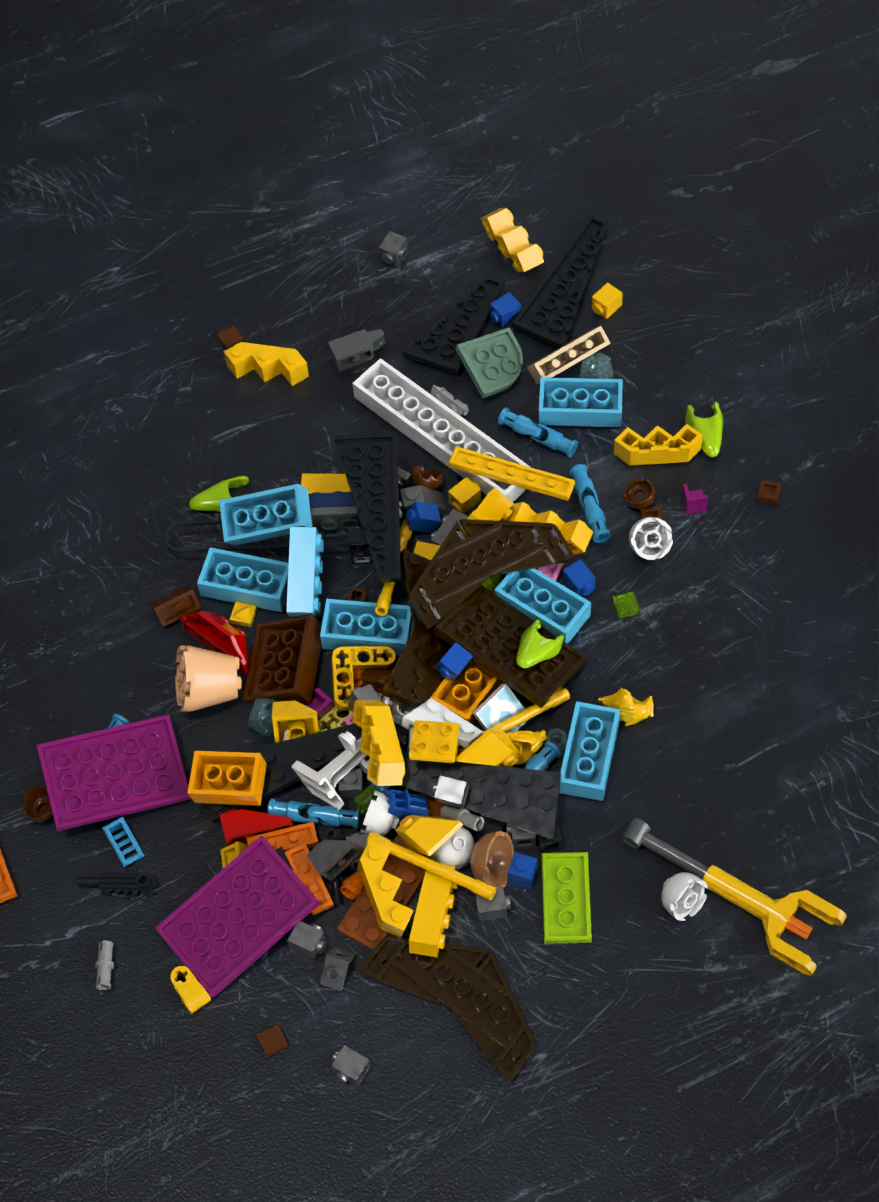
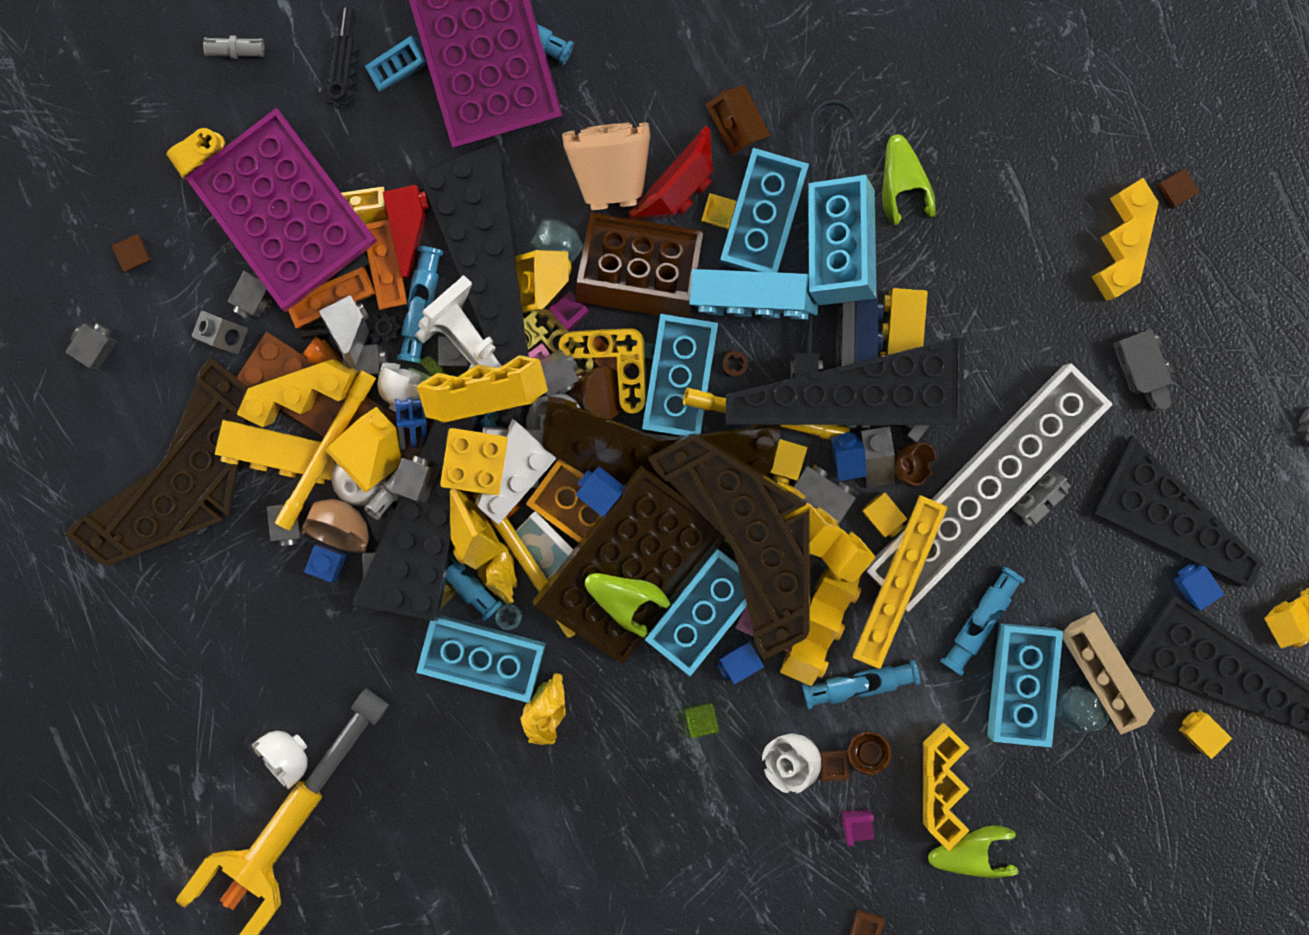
camera: 90 degrees right, 30 degrees up
light orange brick [188,751,267,806] -> none
sand green plate [456,327,523,398] -> none
lime tile [542,852,592,944] -> none

